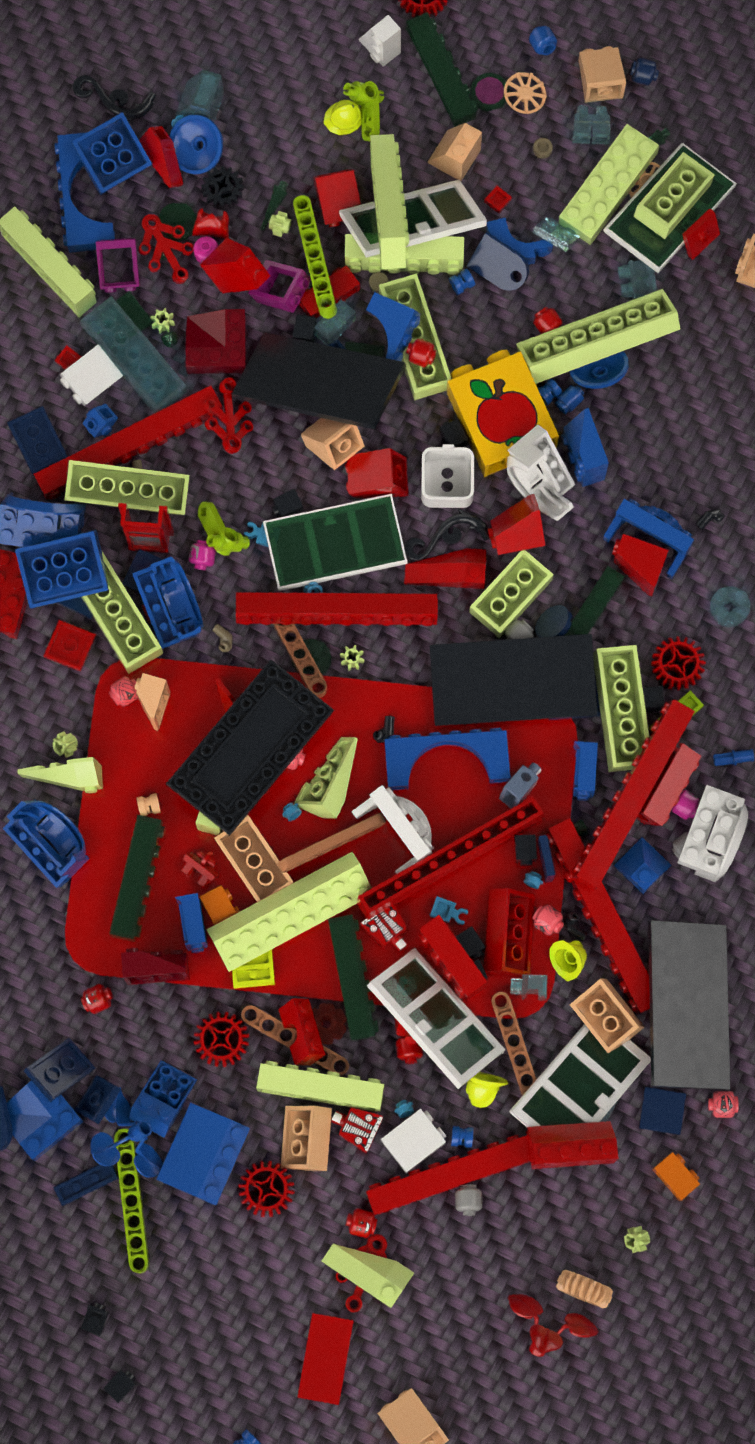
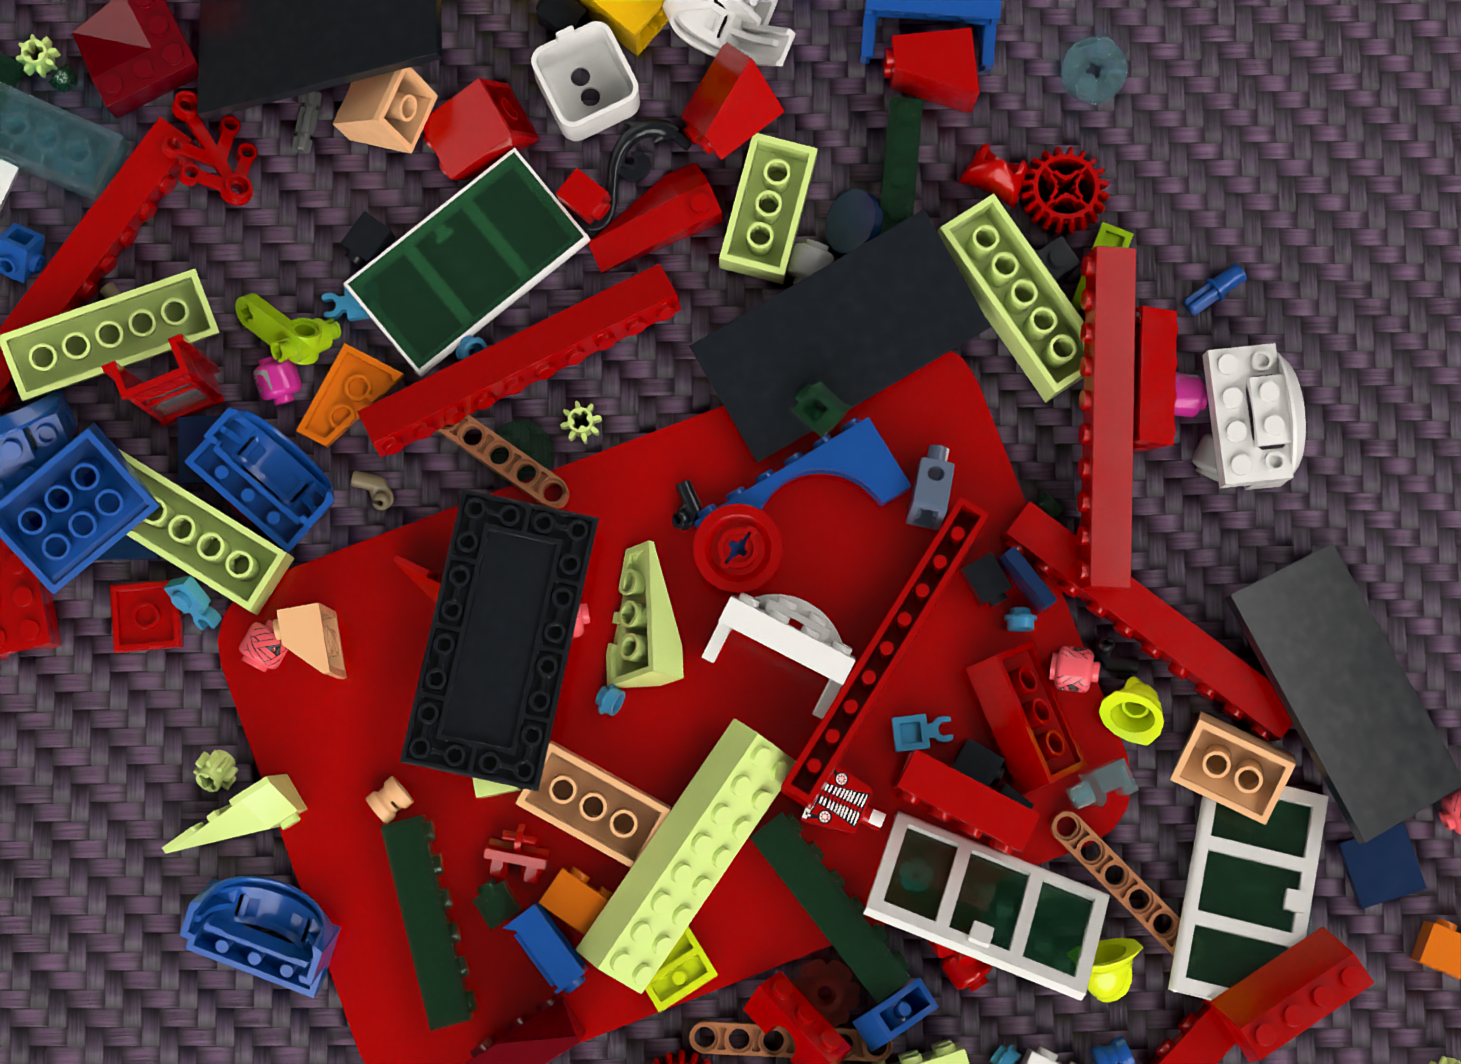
camera: 30 degrees left, 5 degrees up
nougat beam [277,813,386,873] -> none
blue window [572,741,598,801] -> none
blue slope [614,837,671,894] -> none
none -> dark azure plate [163,575,222,631]
none -> dark grey axle [291,91,323,154]
none -> orange wing [296,343,405,448]
none -> clear green brick [473,879,524,929]
none -> red brick [556,168,611,225]
none -> red gear [693,504,783,593]
none -> clear green brick [792,382,852,438]
none -> blue brick [852,977,939,1052]
none -> red hair [958,143,1028,209]

